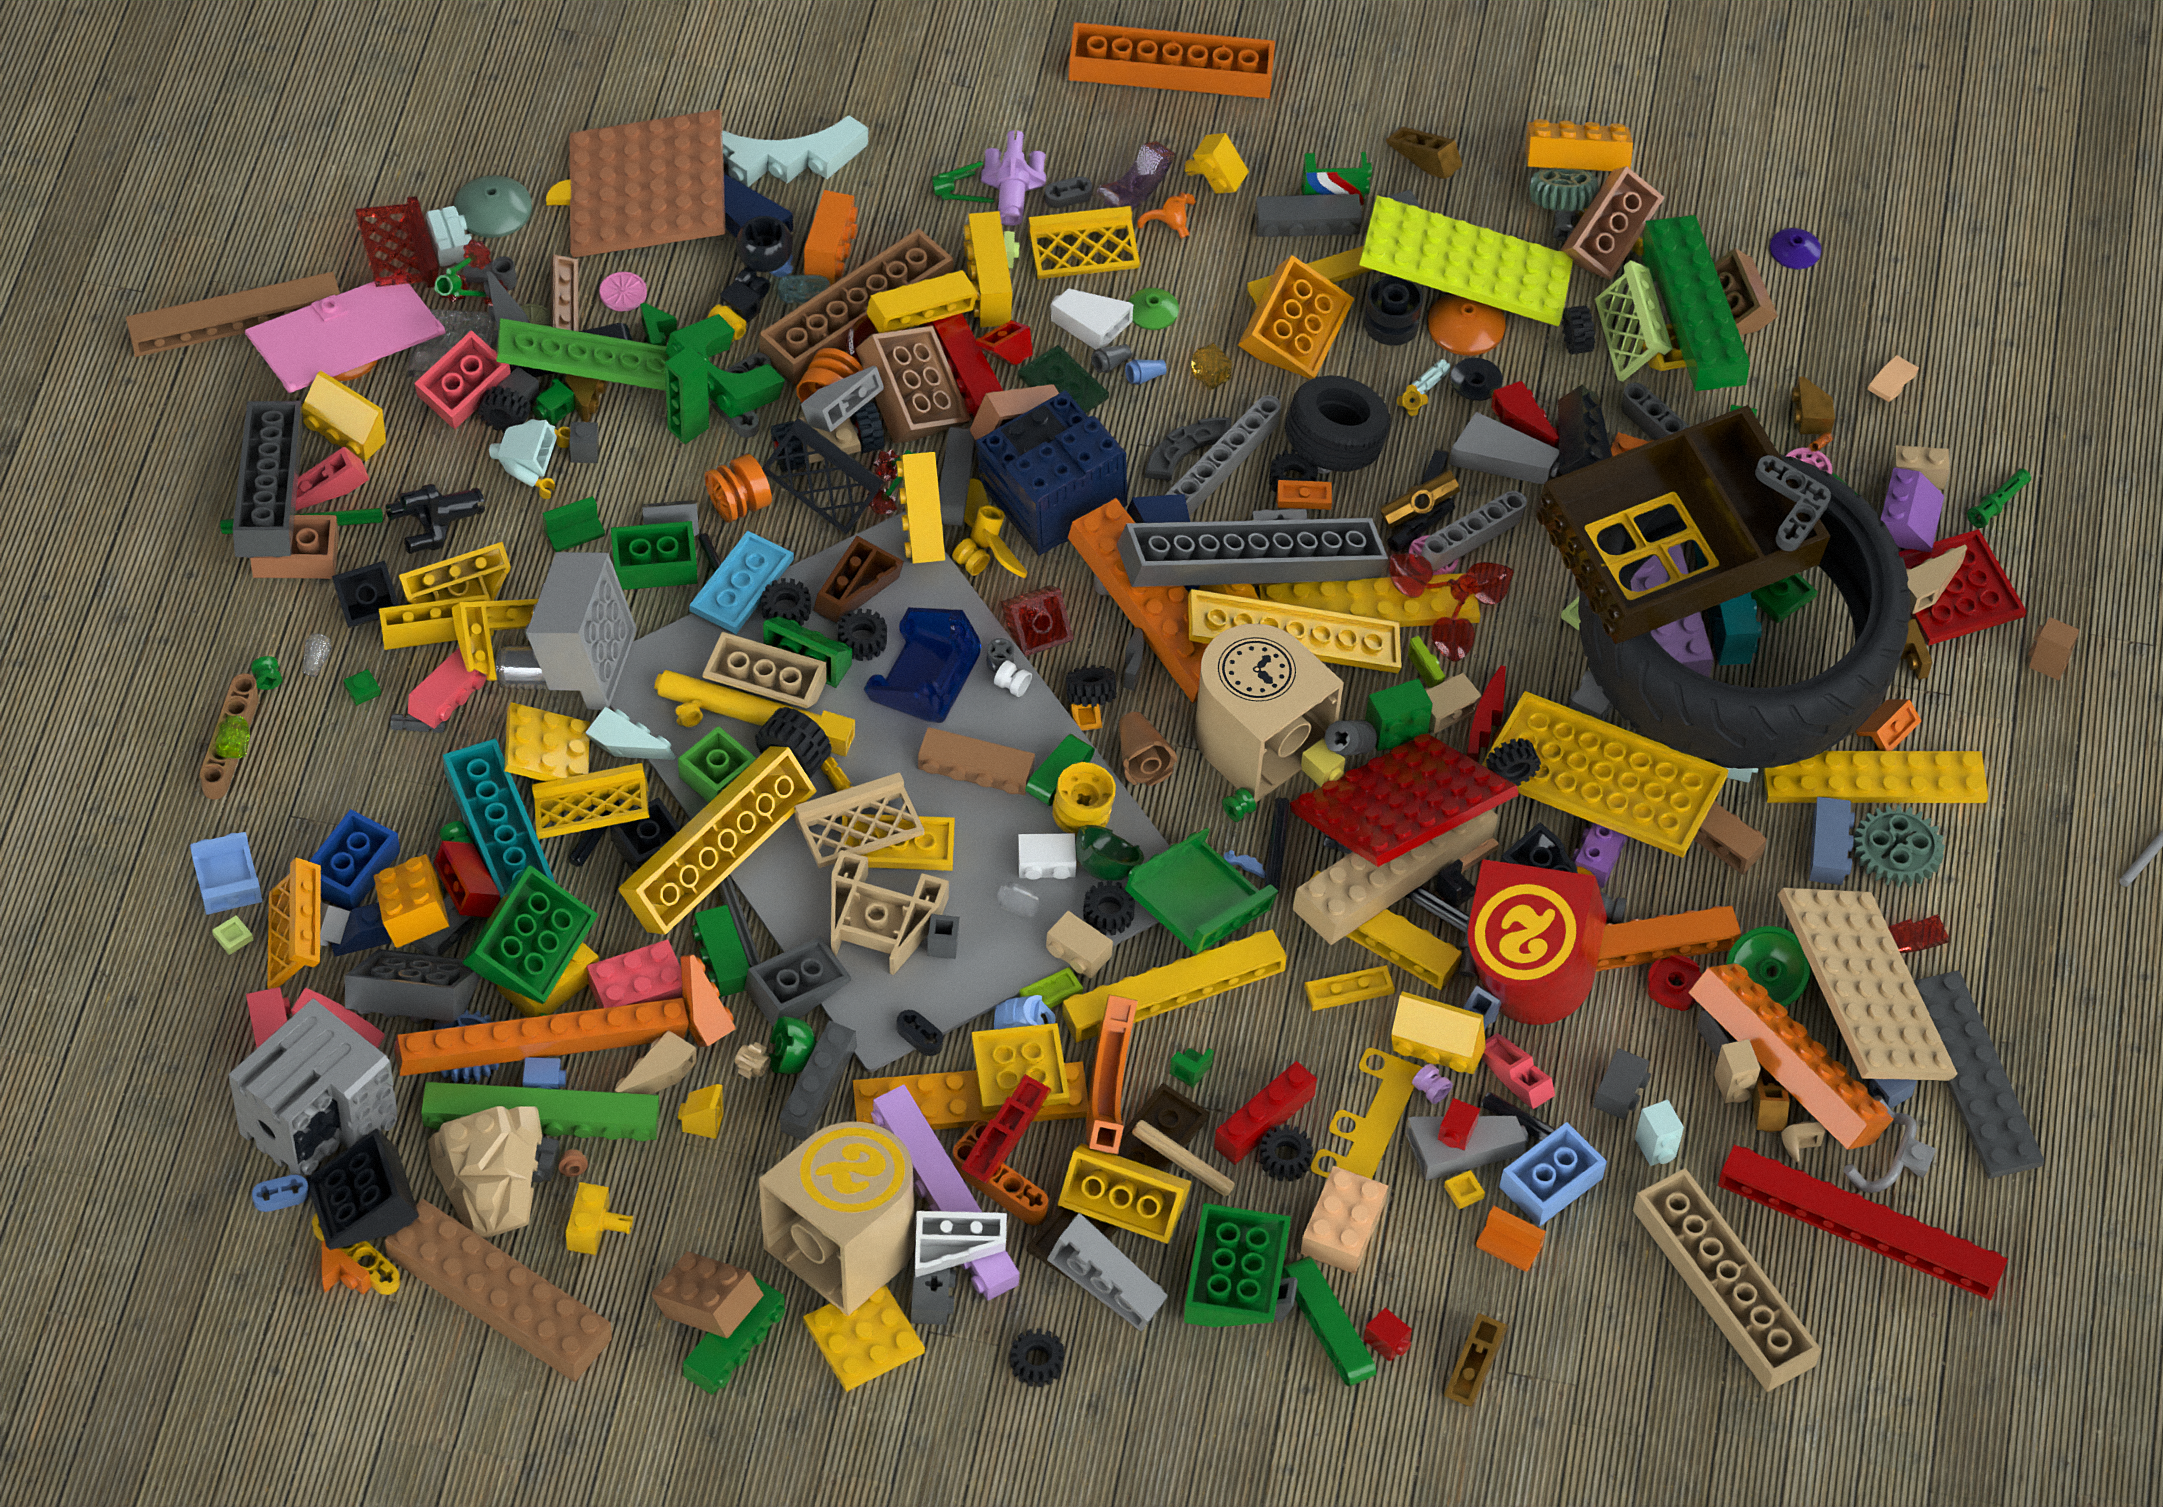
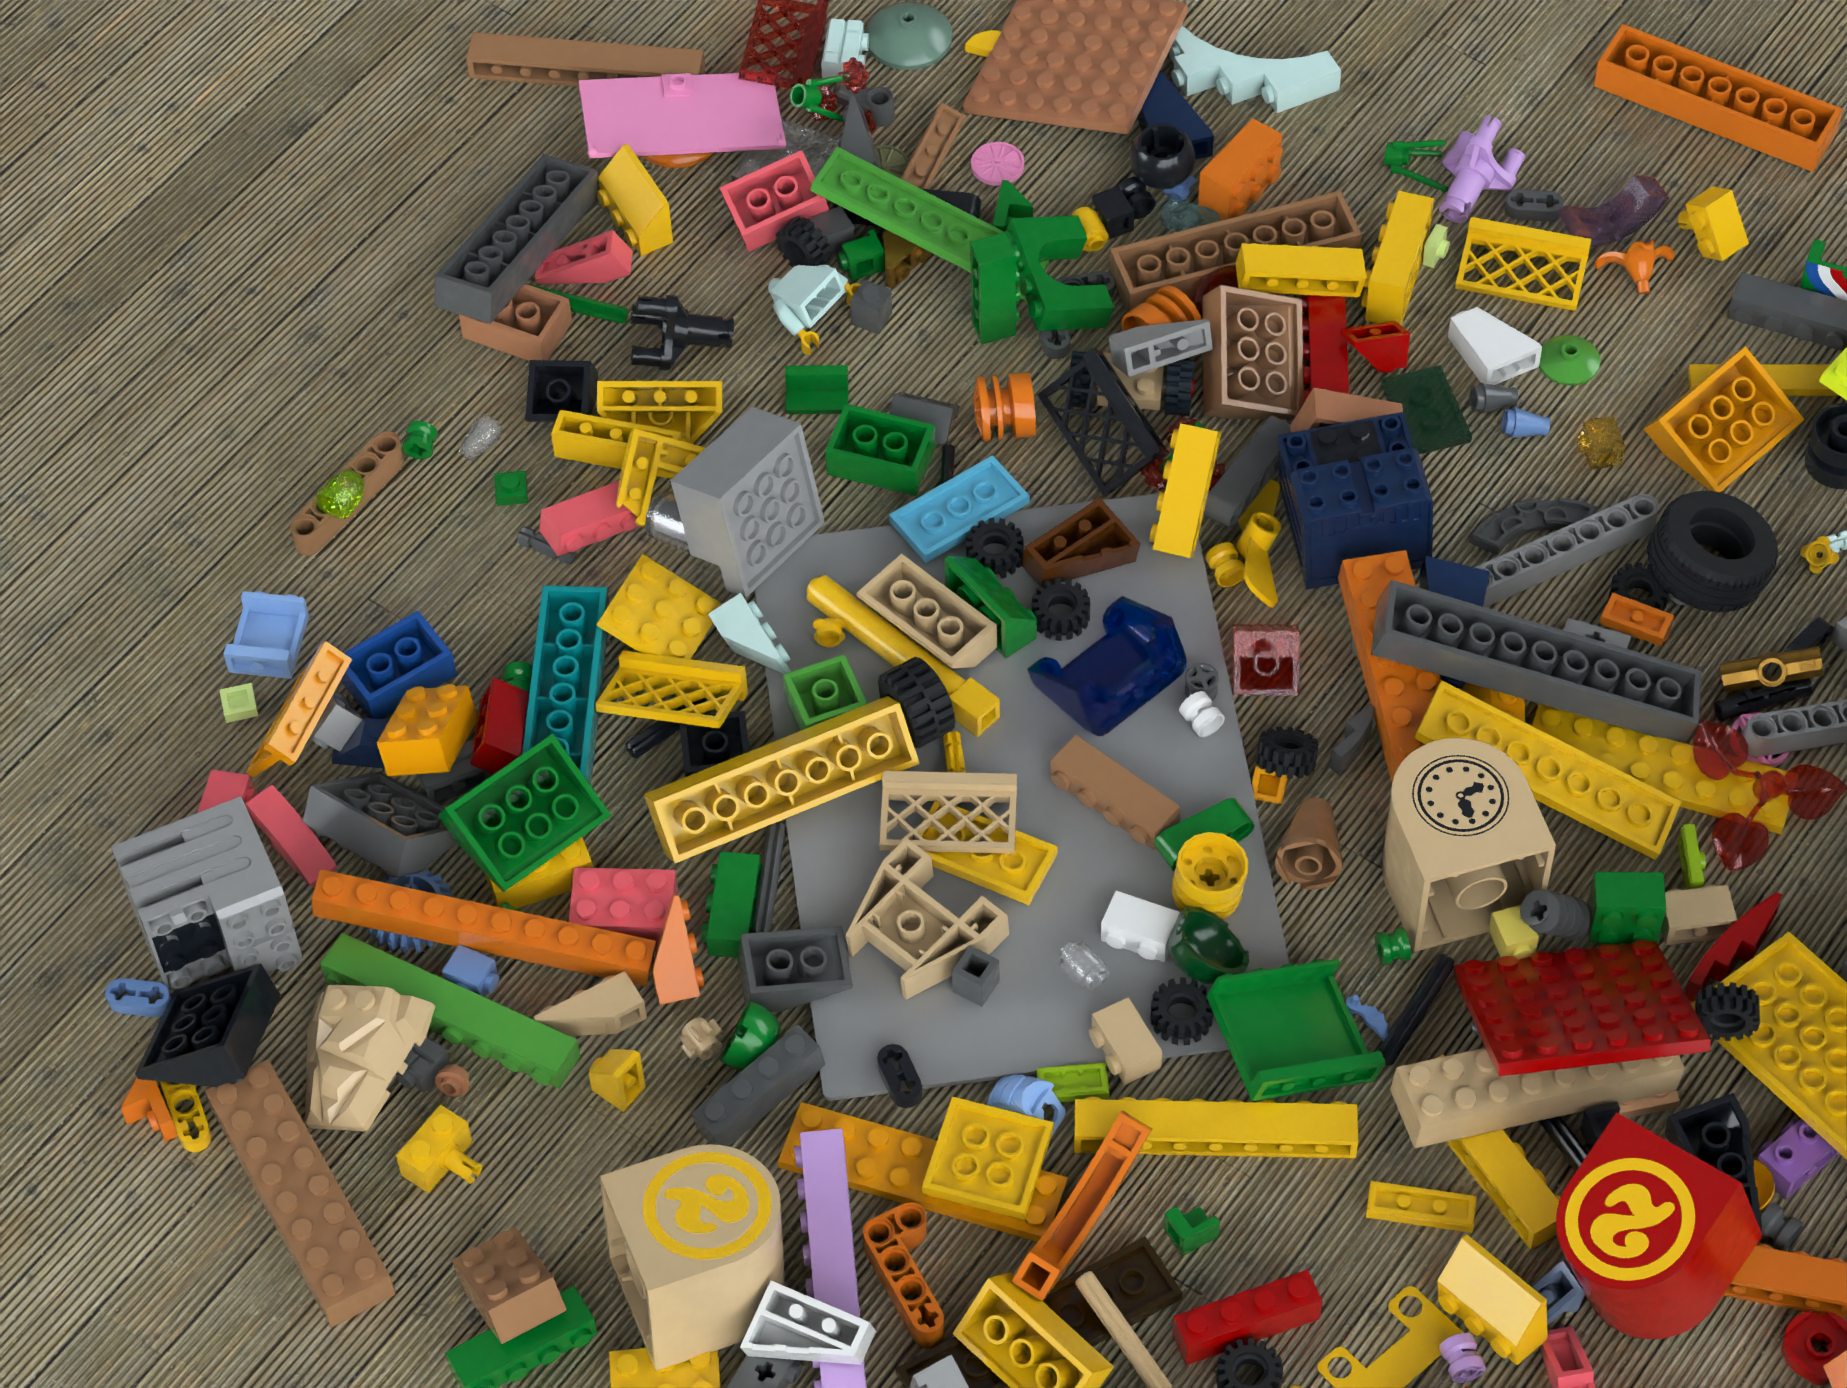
camera: 30 degrees right, 0 degrees up
red slope [961,1074,1051,1184] -> none

